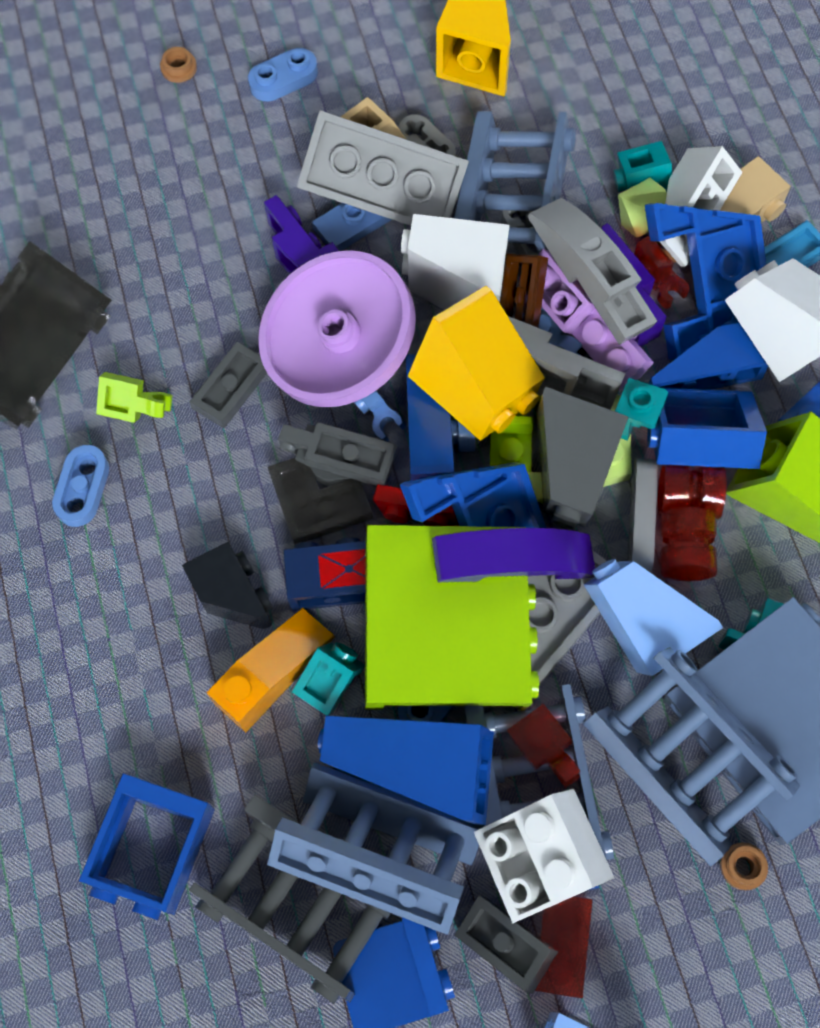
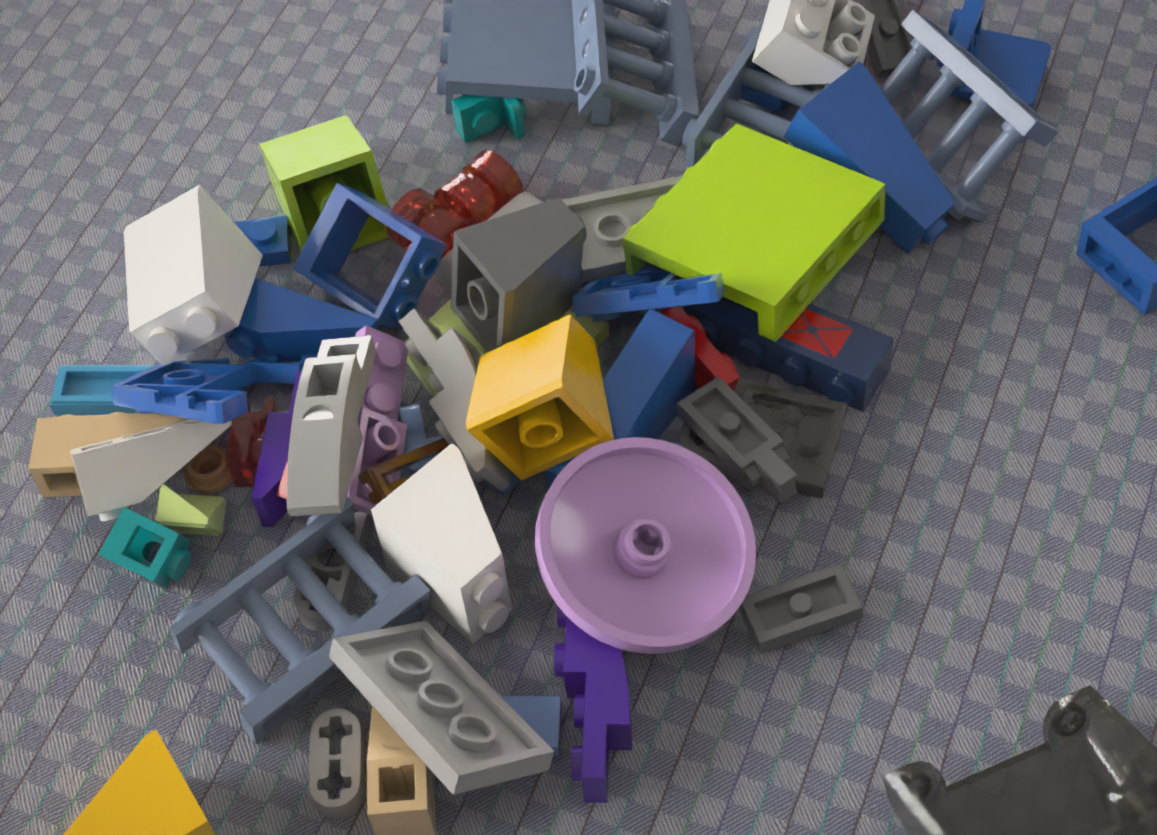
camera: 140 degrees left, 15 degrees down
medium blue plate [52,445,109,527] -> none
plate [96,372,173,423] -> none
black slope [182,542,273,629] -> none
dark grey fence [189,794,402,1004] -> none
light orange slope [207,608,335,733] -> none
teal bracket [292,642,365,716] -> none
dark purple slope [432,528,595,583] -> none
clear red plate [507,703,581,788] -> none
light blue slope [583,559,723,676] -> none
teal bracket [615,378,668,441] -> none

